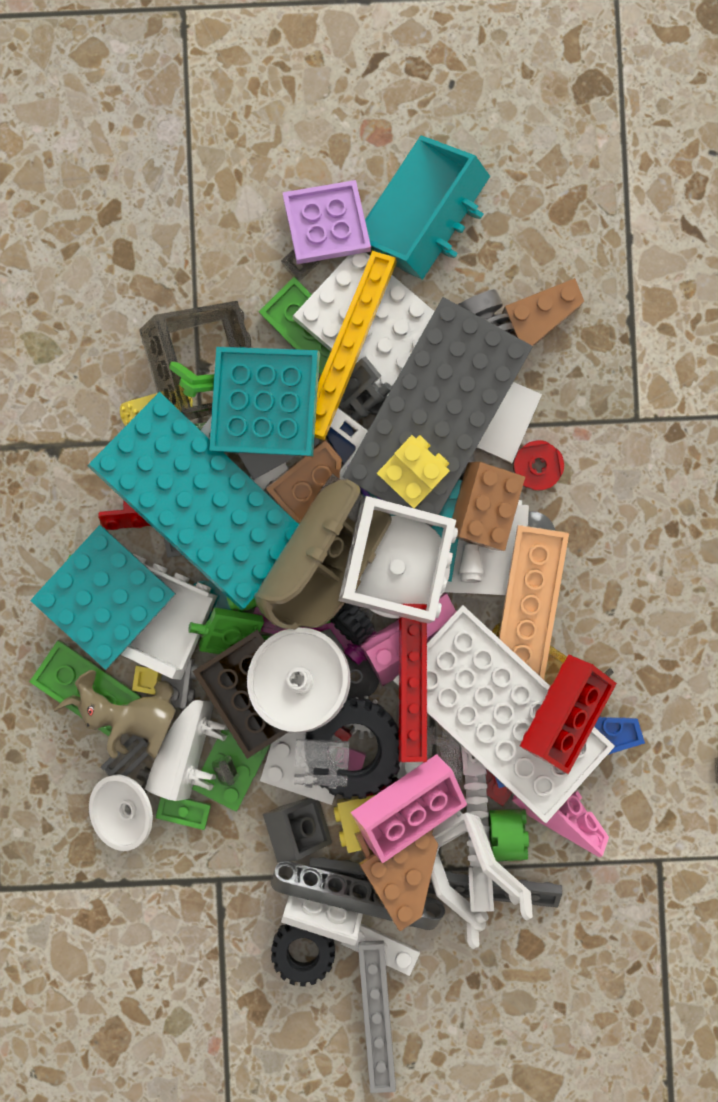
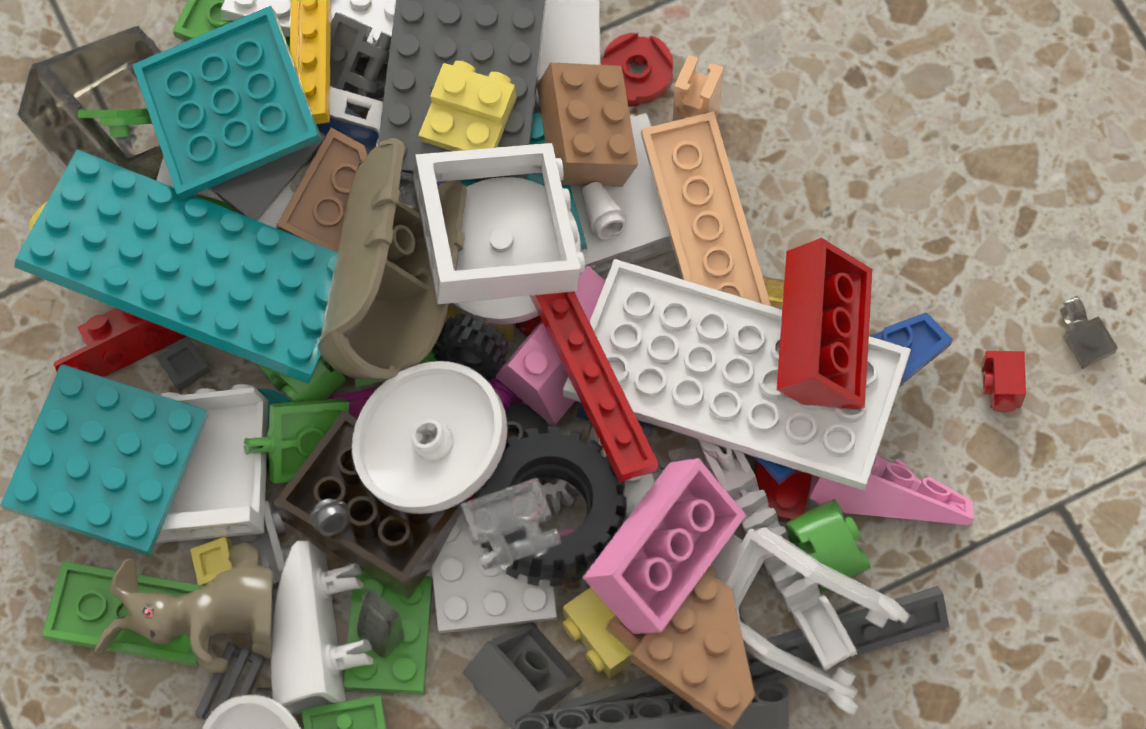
camera: 20 degrees left, 20 degrees down
none -> flat silver plate [310,499,349,536]
none -> light nougat piece [673,55,724,121]
none -> red brick [981,351,1026,412]

